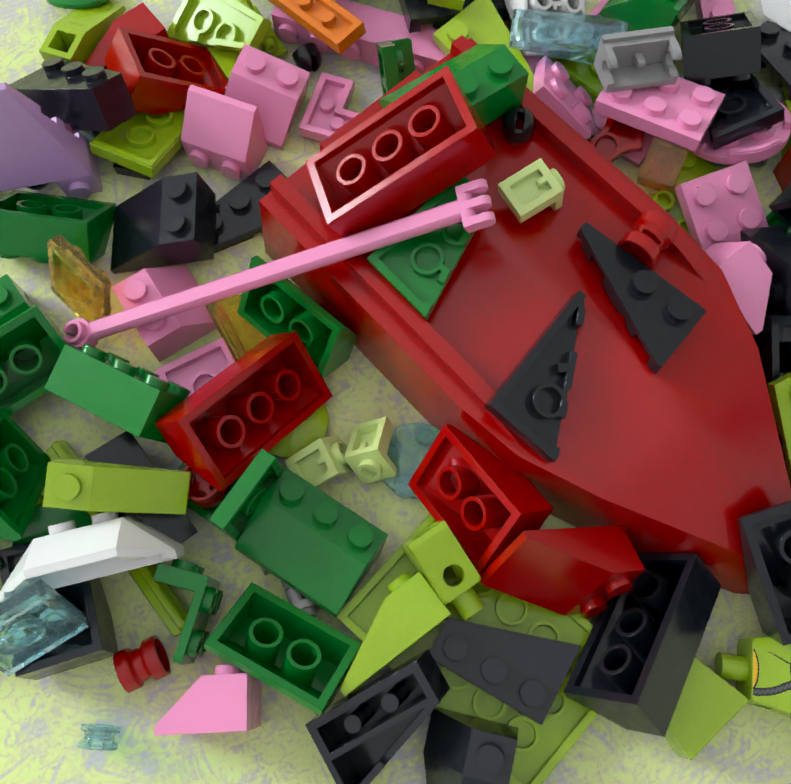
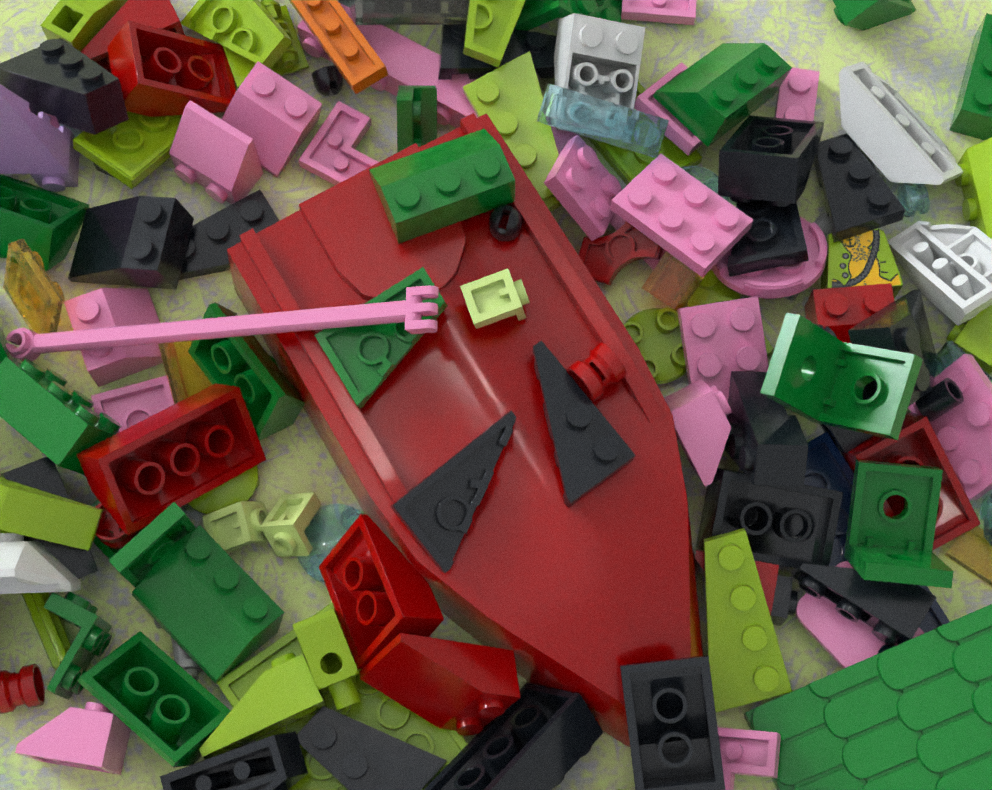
camera: 10 degrees right, 0 degrees up
red slope [305,65,498,238] -> none
light grey hinge [594,26,682,93] -> none

